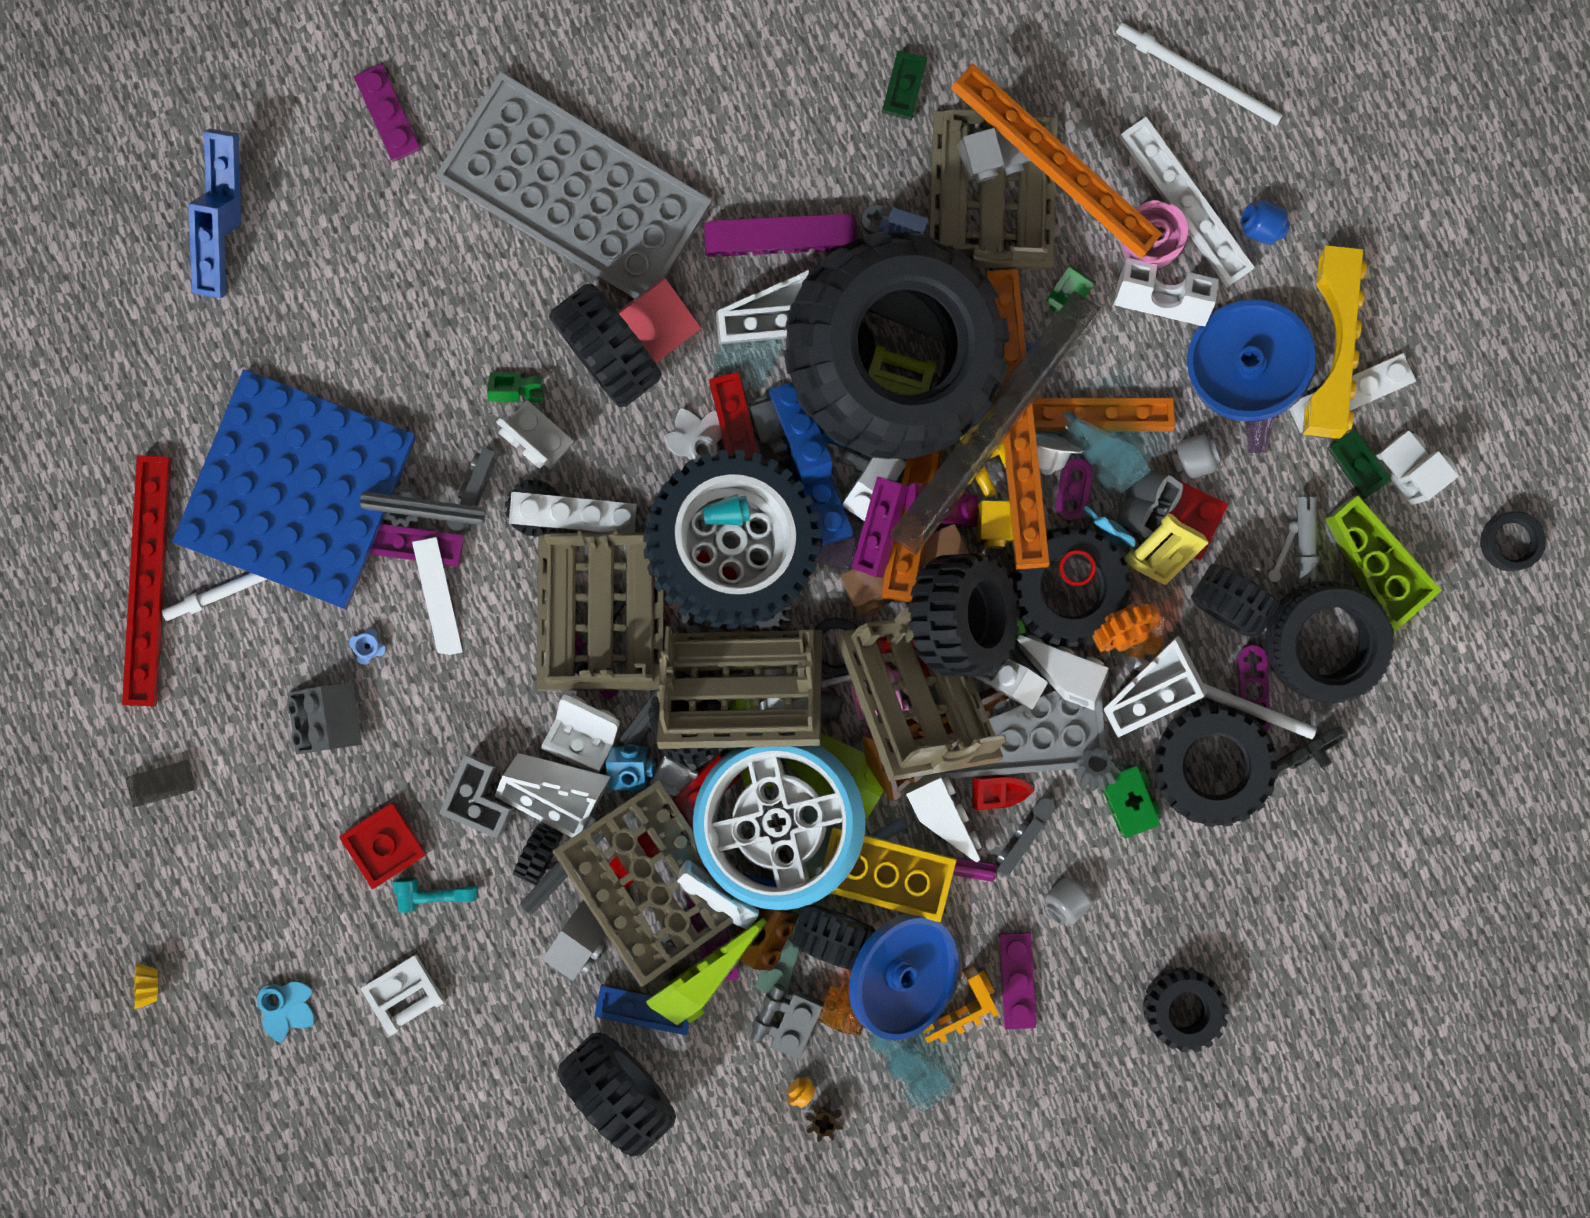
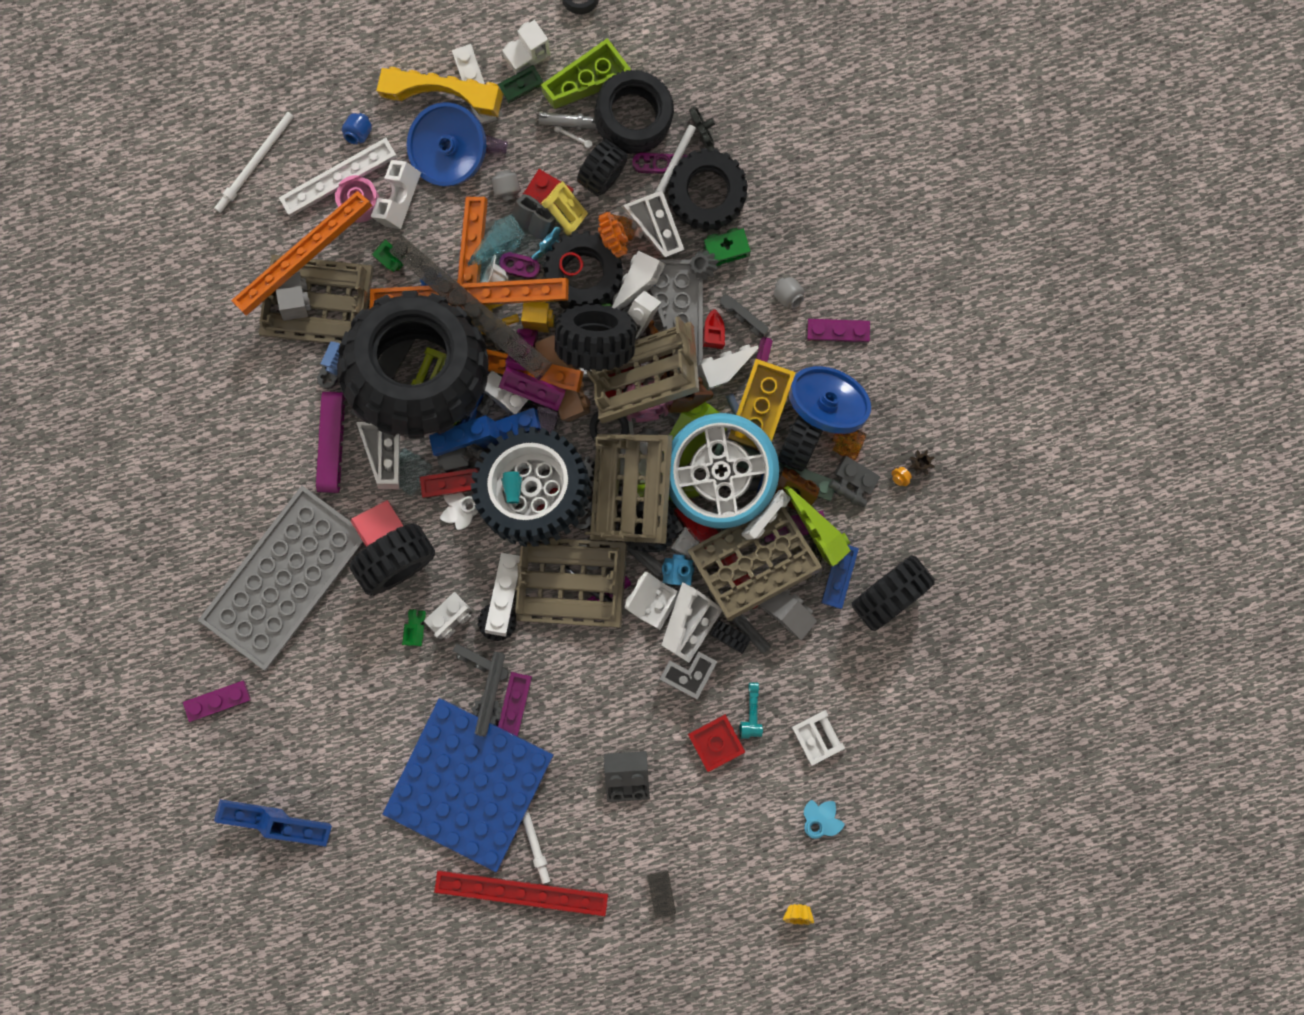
camera: 85 degrees left, 5 degrees down
light blue plate [349,628,386,665] -> none
white sticker [412,537,463,655] -> none
clear light blue slope [868,1031,955,1112] -> none
dark green plate [882,50,927,121] -> none
light orange plate [923,966,999,1044] -> none
black tyre [1143,967,1229,1053] -> none

